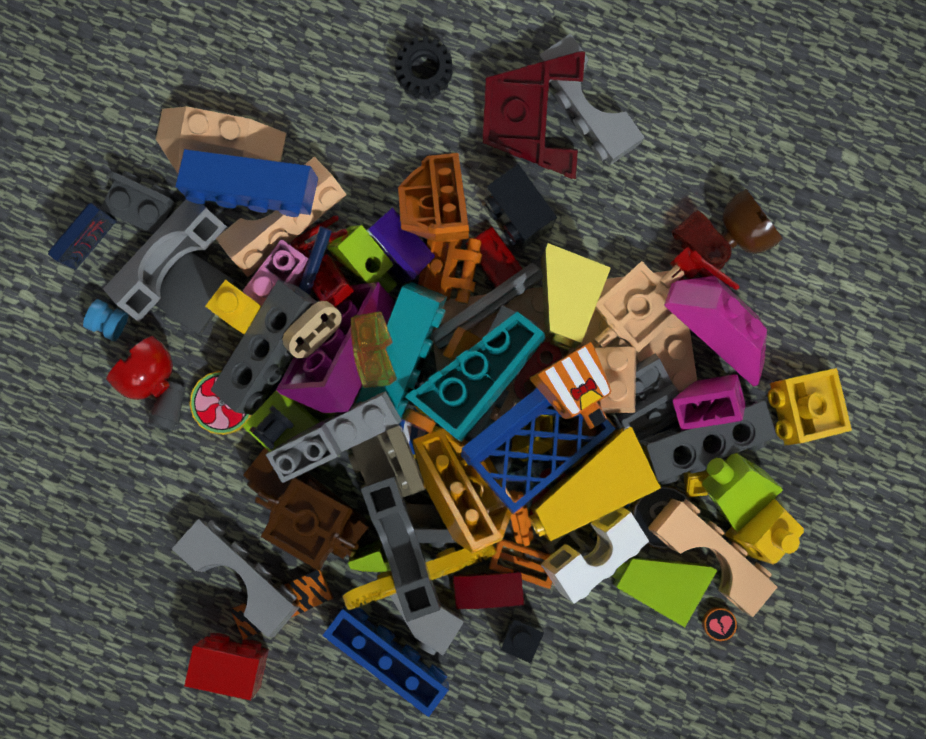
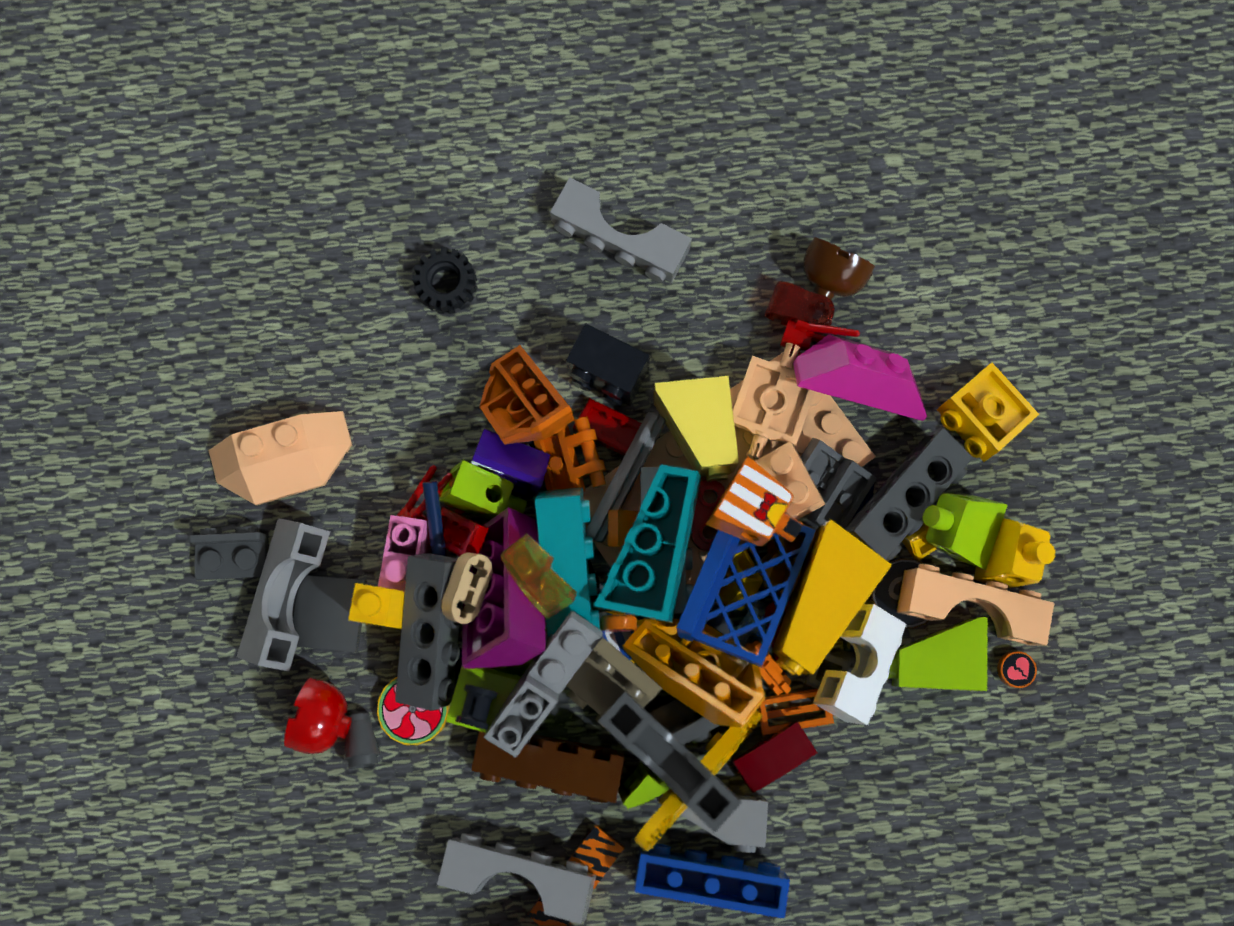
camera: 20 degrees left, 5 degrees down
dark blue tile [48,203,117,270] -> none
dark azure wheel [83,299,129,341] -> none
blue brick [175,149,318,217] -> none
light nougat arch [216,157,347,277] -> none
reddish brown plate [255,478,358,570] -> none
dark red wing [483,51,585,179] -> none
black brick [499,614,544,663] -> none
dark pink torso [673,374,746,430] -> none

